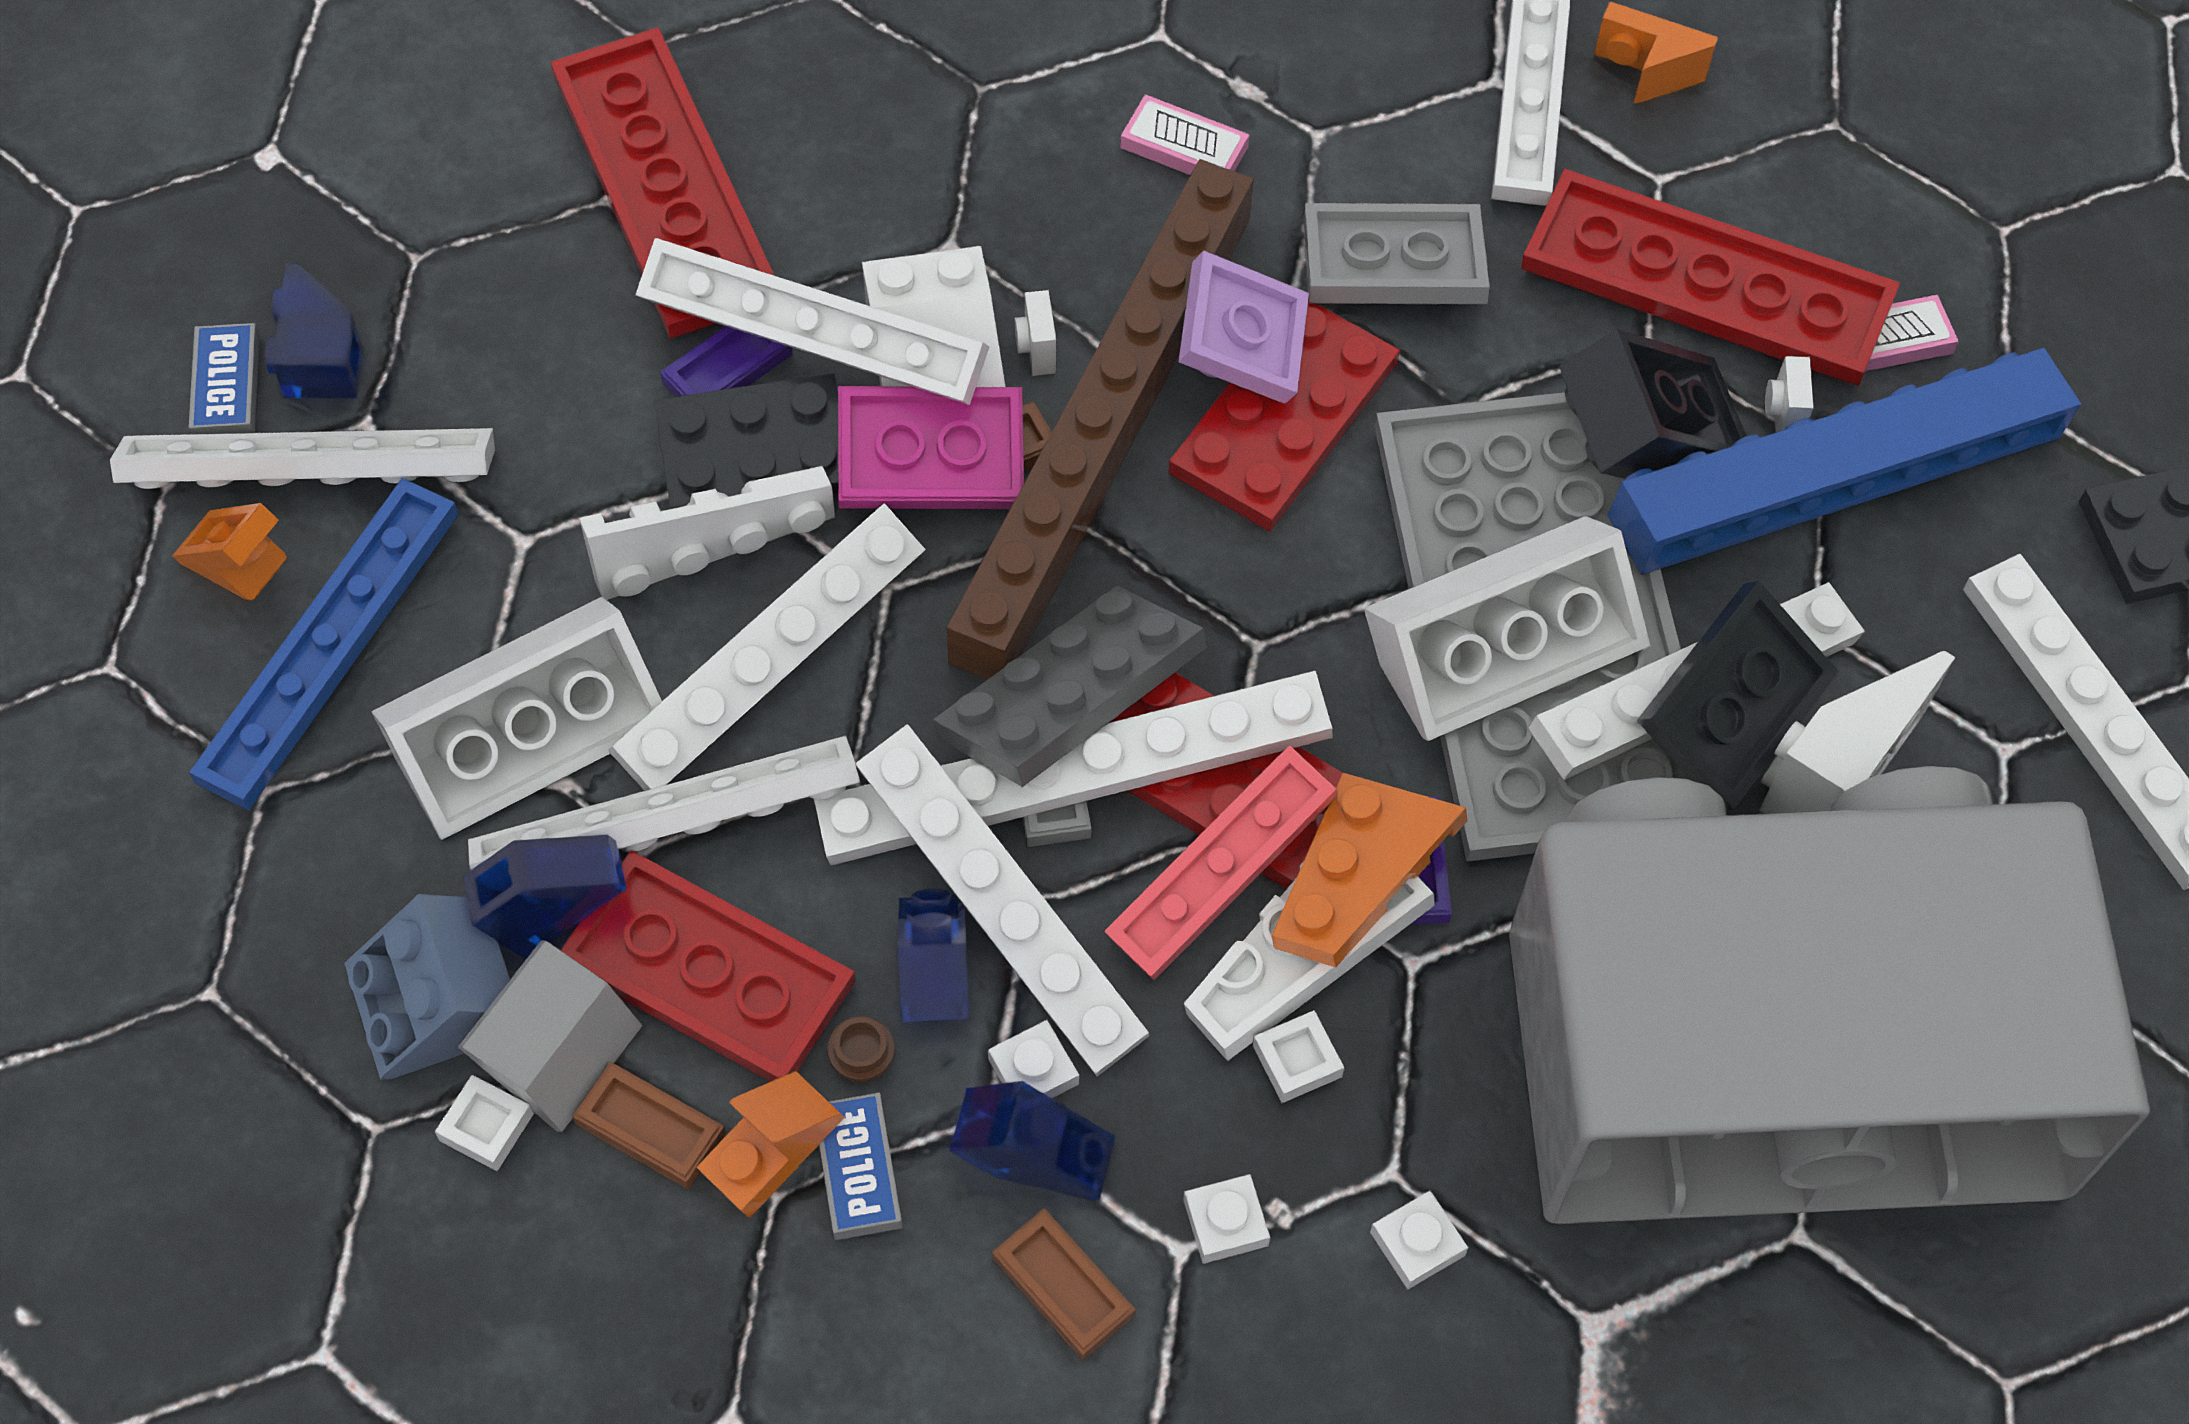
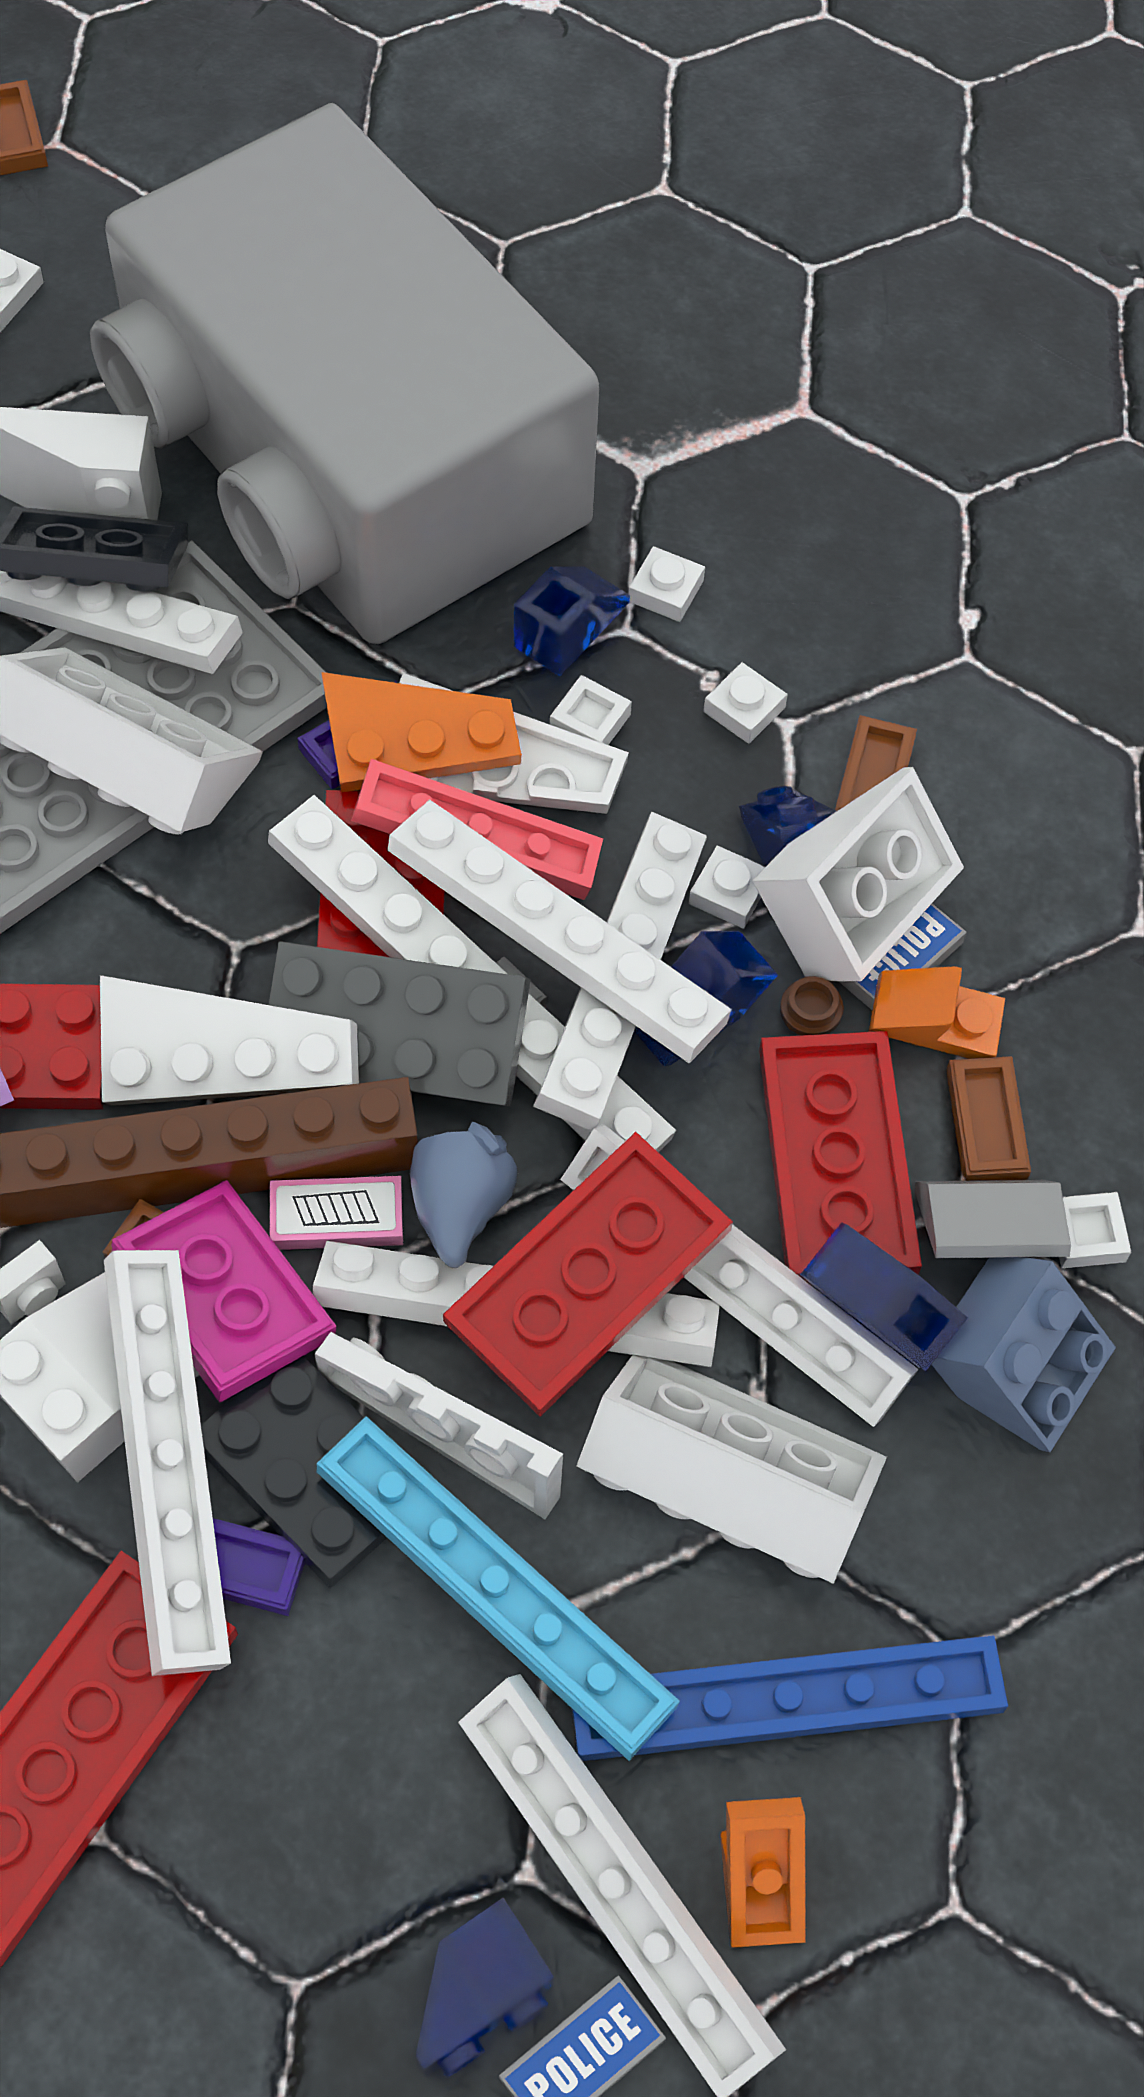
camera: 125 degrees left, 0 degrees up
none -> white wing [100,976,359,1105]
none -> tile [270,1176,403,1250]
none -> medium azure tile [317,1416,680,1761]
none -> white plate [388,799,732,1063]
none -> sand blue hat [410,1122,518,1268]
none -> red plate [443,1132,733,1417]
none -> clear blue slope [514,566,630,676]
none -> white slope [753,767,964,981]

